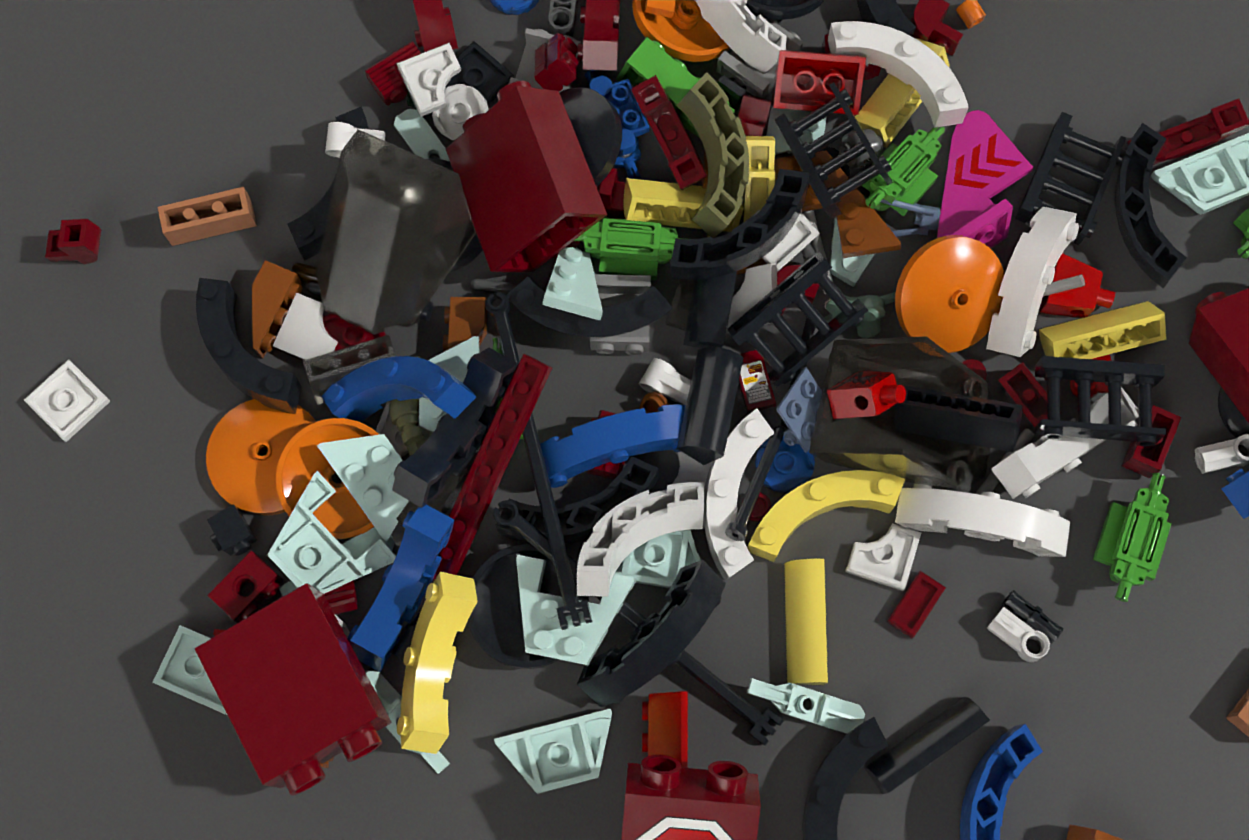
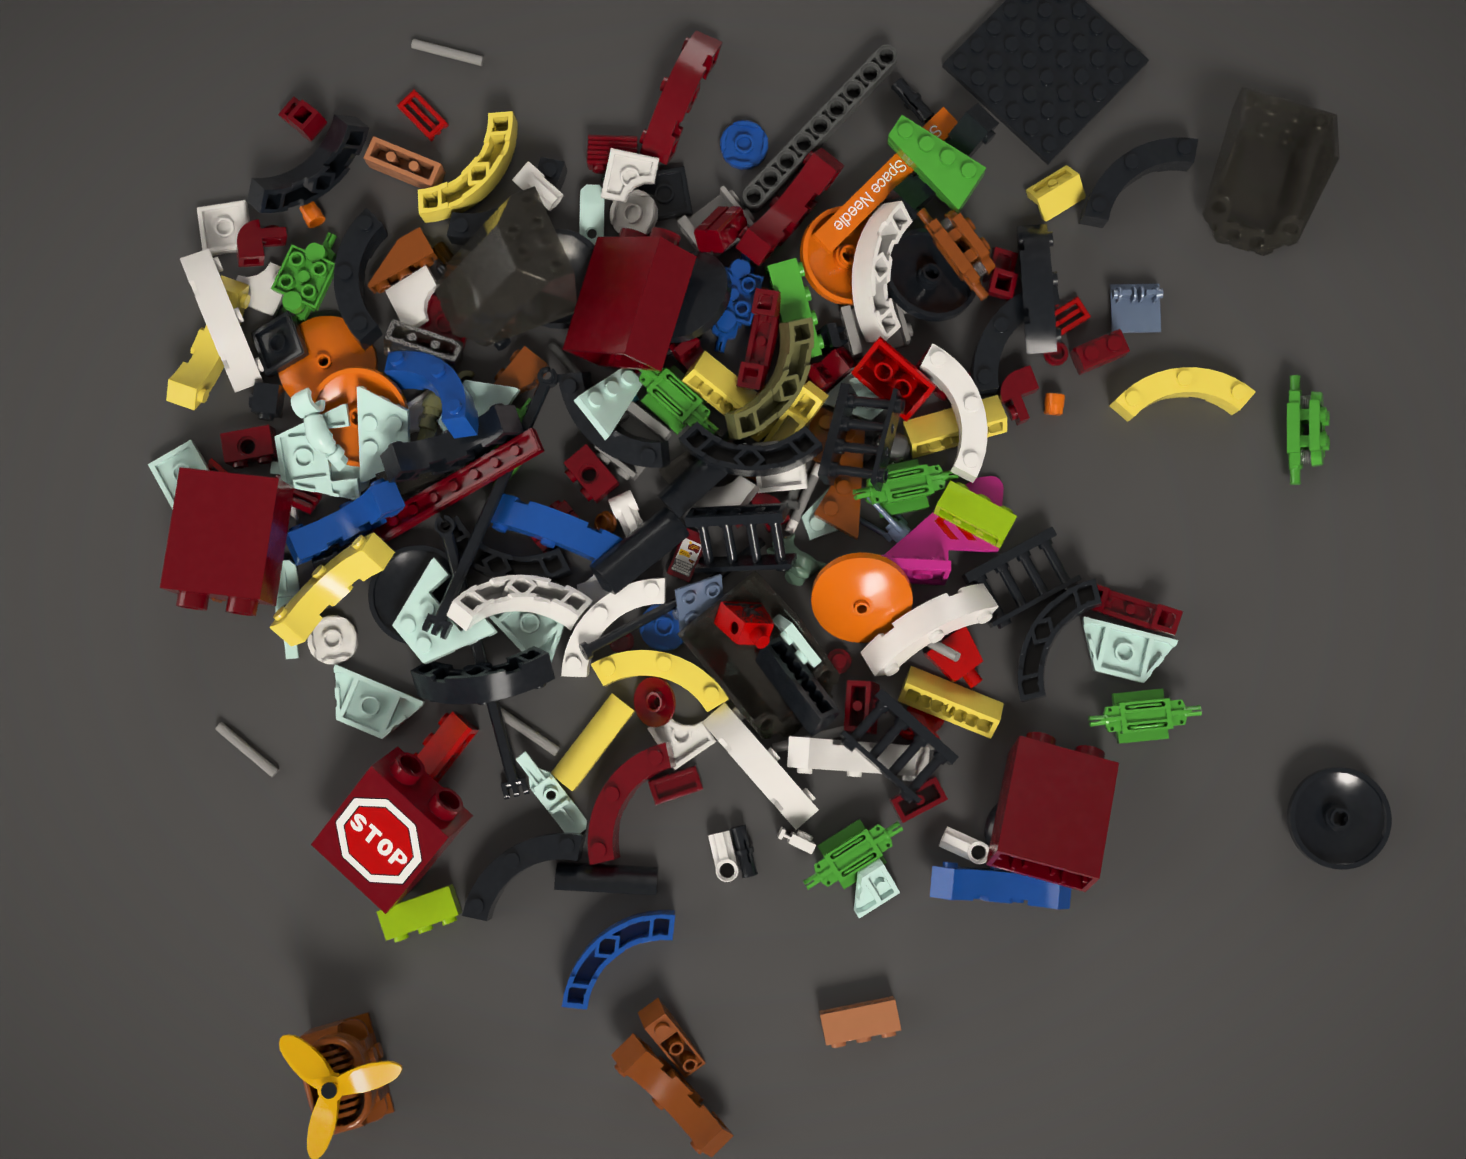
camera: 40 degrees right, 10 degrees up
none -> light yellow brick [166,275,250,410]
none -> white brick [180,248,264,392]
none -> dark red brick [236,219,287,267]
none -> white tile [236,262,283,317]
none -> black brick [247,114,369,213]
none -> black tile [251,310,309,377]
none -> bright green piece [271,232,337,321]
none -> light aqua piece [291,387,349,471]
none -> orange hose [299,201,326,228]
none -> white tile [308,615,358,664]
none -> red tile [397,89,449,142]
none -> light grey bar [411,39,484,66]
none -> light yellow brick [418,111,518,223]
none -> light grey bar [500,707,560,756]
none -> dark red brick [564,444,620,504]
none -> dark red brick [588,742,676,865]
none -> dark red dish [634,677,676,727]
none -> light aqua wing [772,614,822,667]
none -> white plate [777,826,816,854]
none -> light aqua wing [854,858,900,918]
none -> lime brick [934,480,1017,549]

